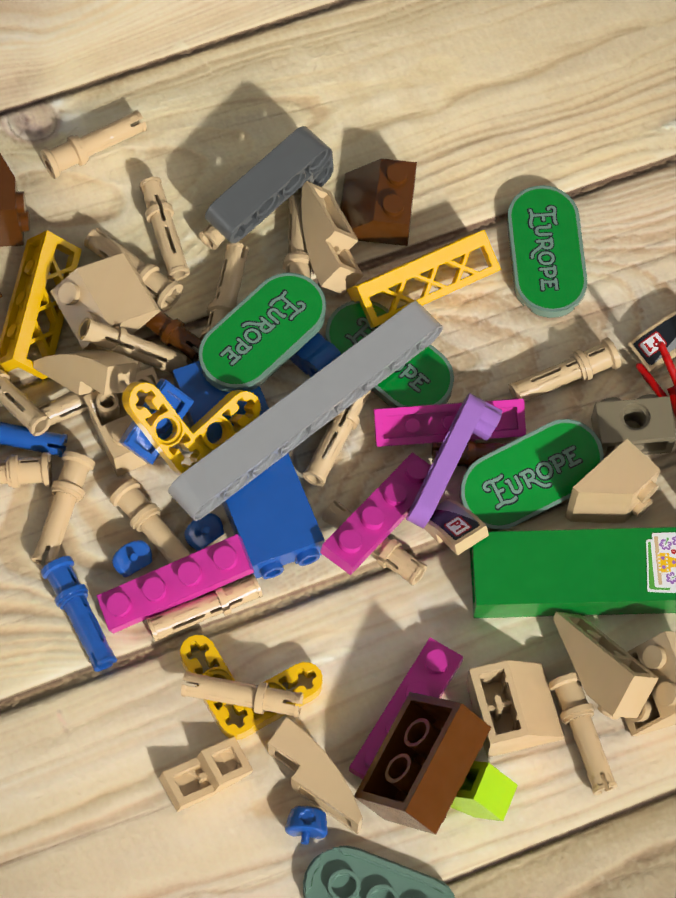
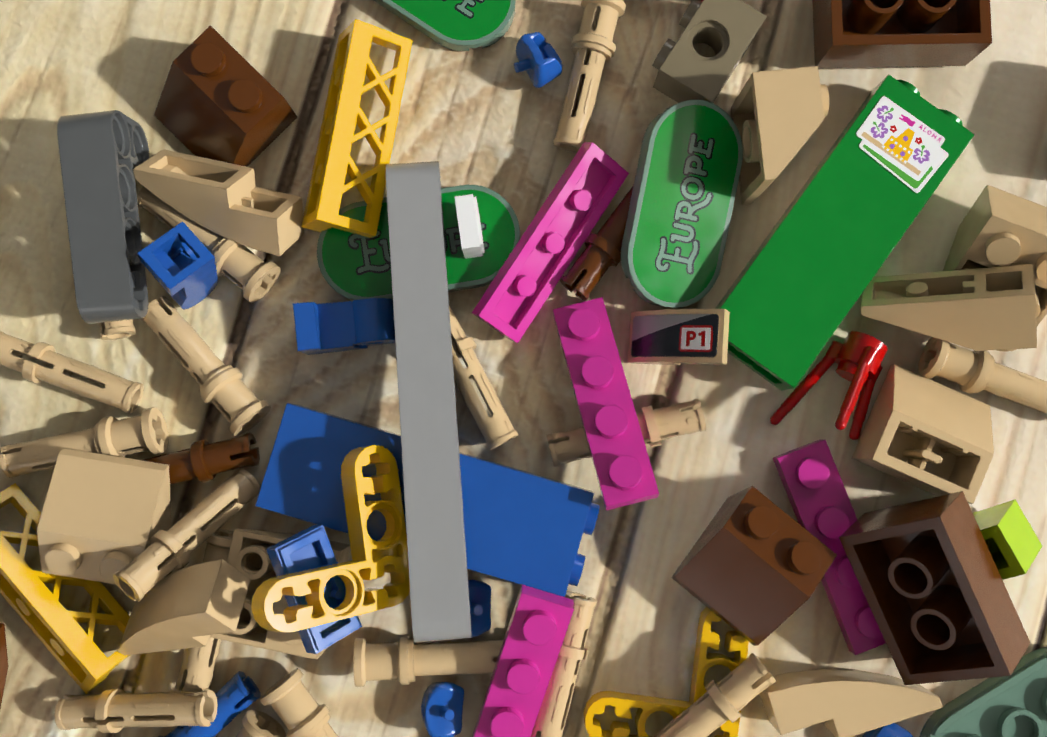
camera: 50 degrees left, 20 degrees up
green tile [199,273,326,392] -> none
medium lavender beam [406,393,503,529] -> none
none -> blue leg [137,221,218,310]
none -> white tile [454,194,485,259]
none -> blue piece [514,32,563,88]
none -> reddish brown slope [671,486,837,646]
none -> red plant [770,331,888,440]

